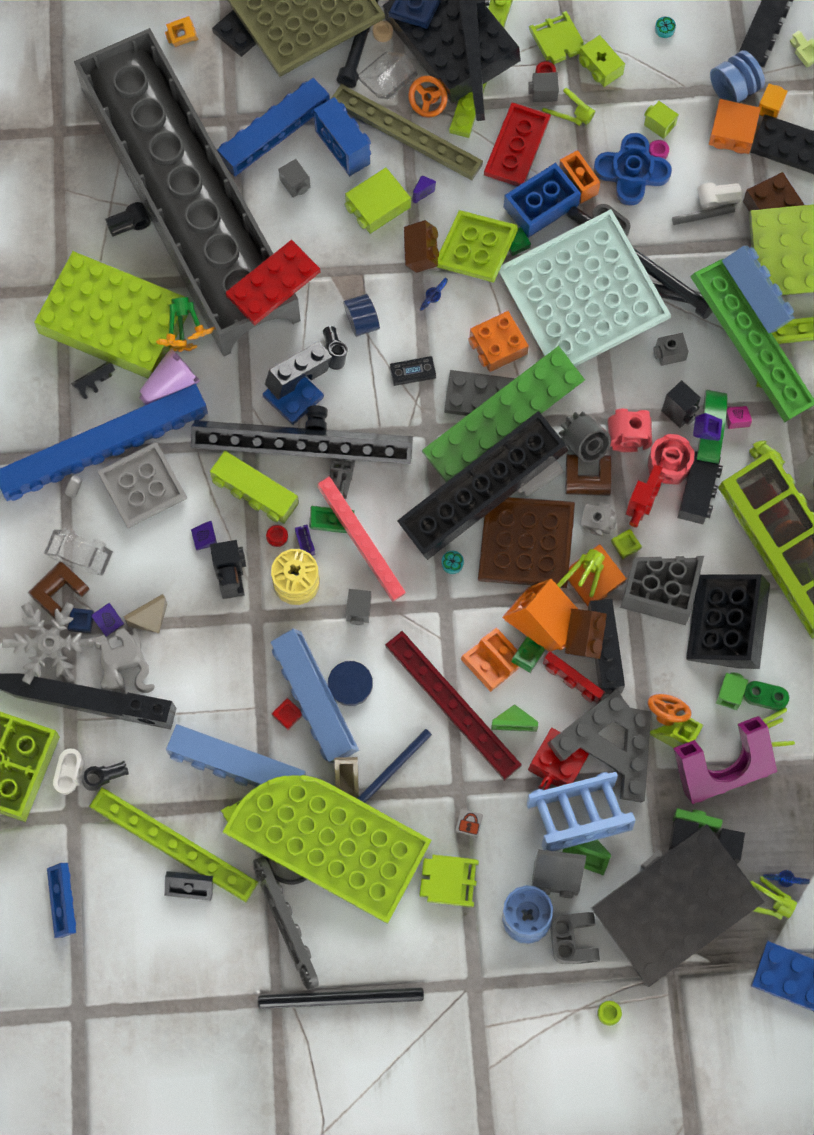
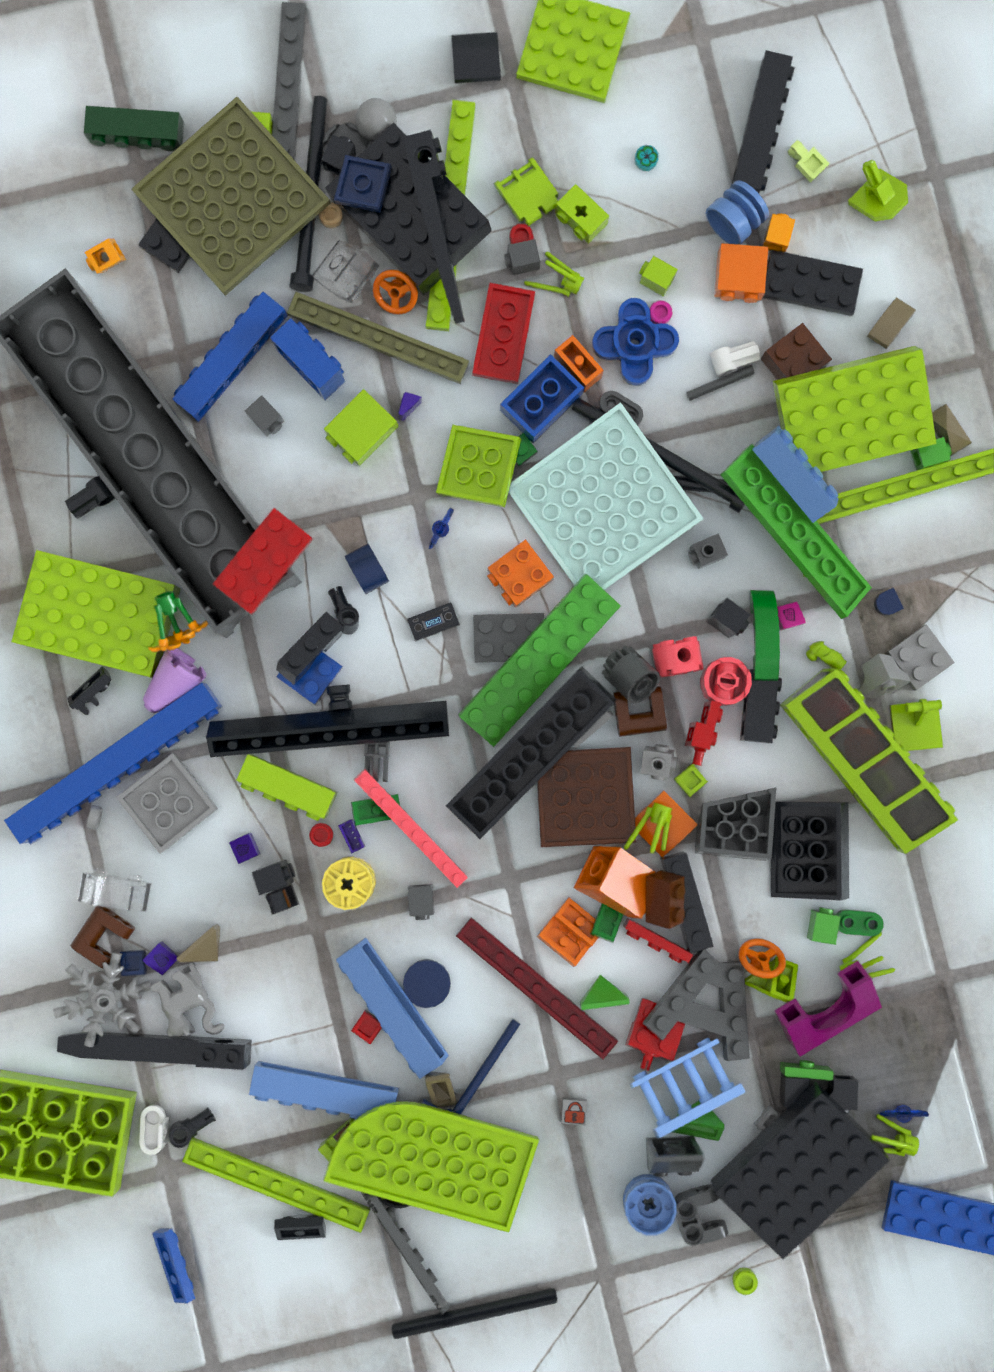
camera: 10 degrees left, 15 degrees up
reddish brown brick [404,220,439,273] -> none
lime plate [419,854,479,907] -> none
tile [441,551,464,574] -> none
dark purple slope [693,413,722,441] -> none

